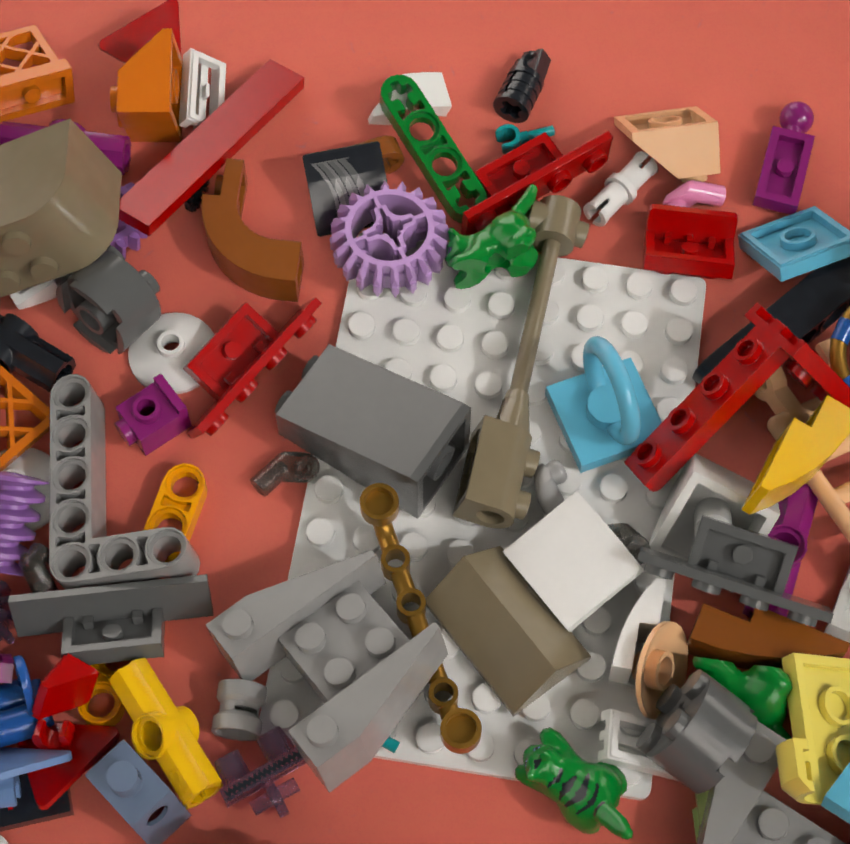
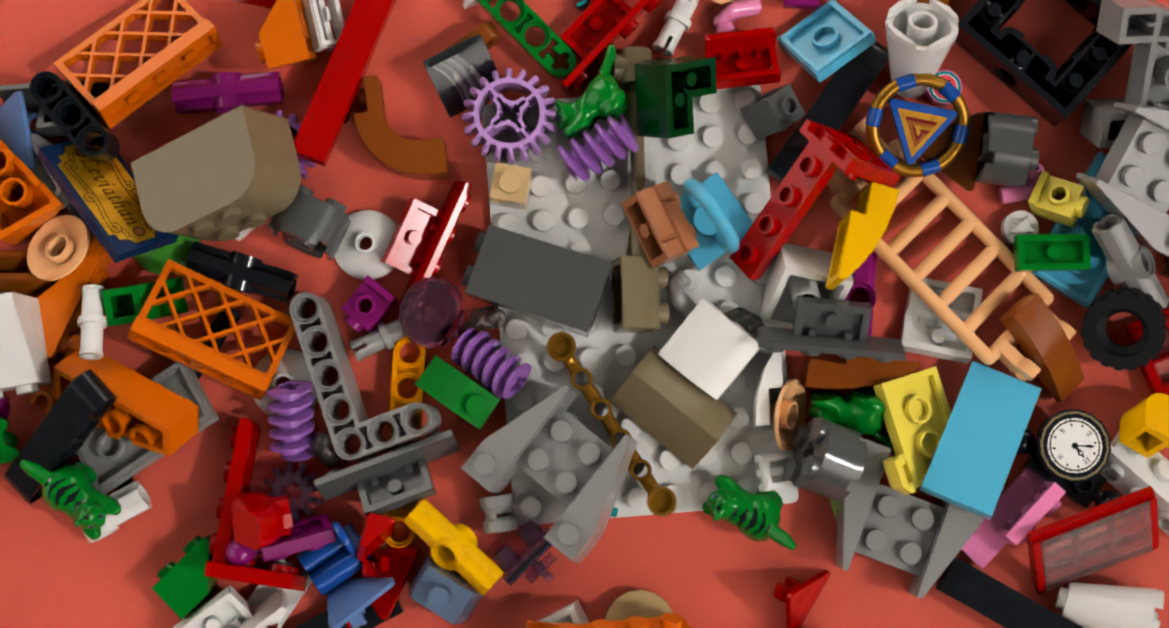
camera: 10 degrees left, 20 degrees up
none -> light grey pin [349,317,408,362]
none -> clear pink tile [399,277,465,349]
none -> green slope [415,355,500,430]
none -> medium lavender piece [451,328,532,399]
none -> tan brick [489,162,533,210]
none -> medium lavender piece [557,113,639,182]
none -> nougat brick [621,181,699,269]
none -> dark green brick [635,56,717,139]
none -> dark grey brick [741,83,806,139]

